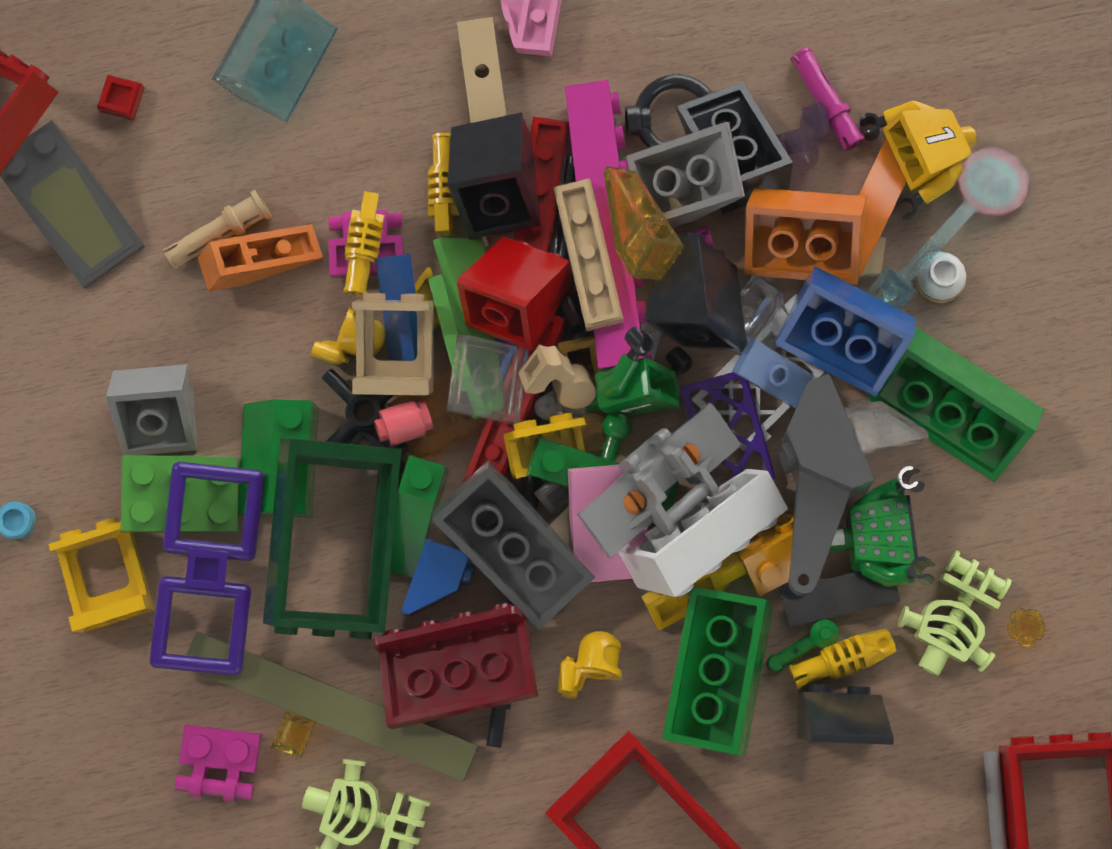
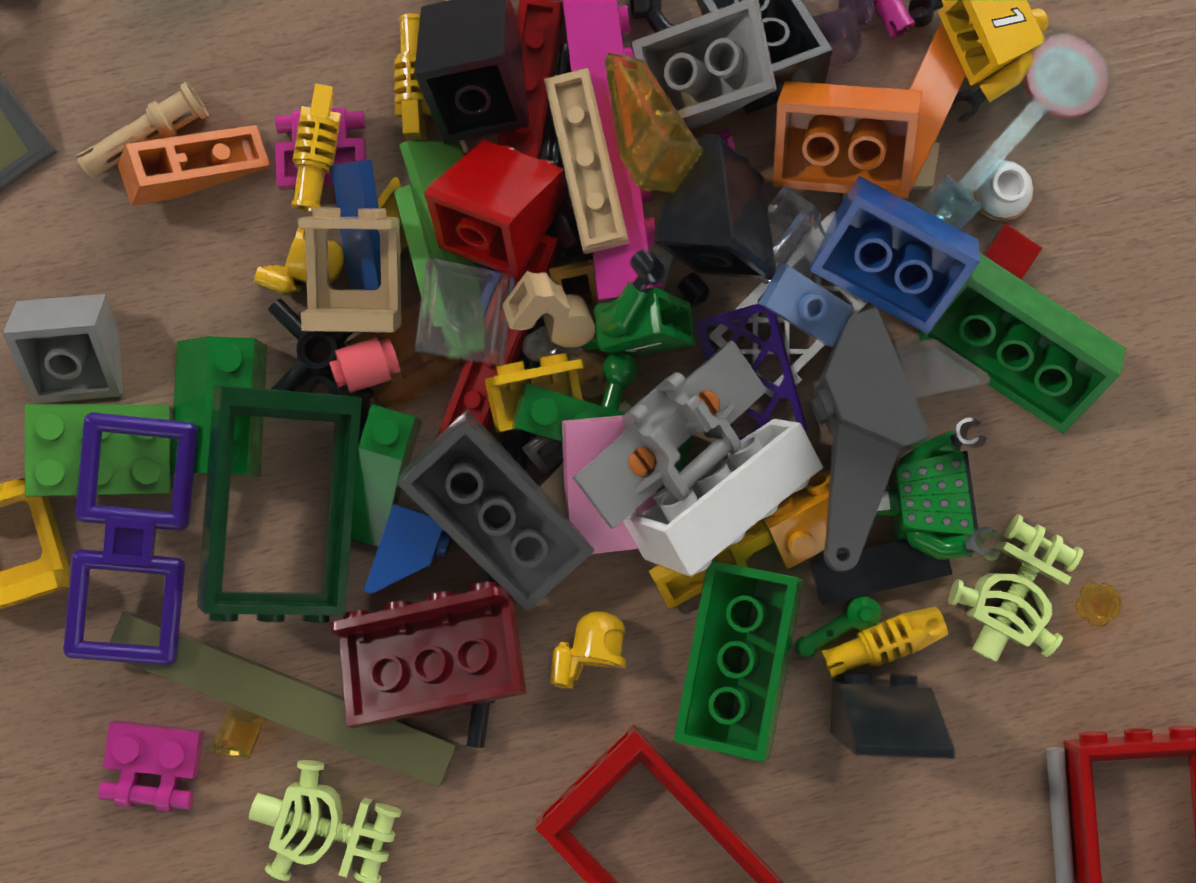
camera: 10 degrees left, 5 degrees up
none -> red tile [982,223,1043,279]

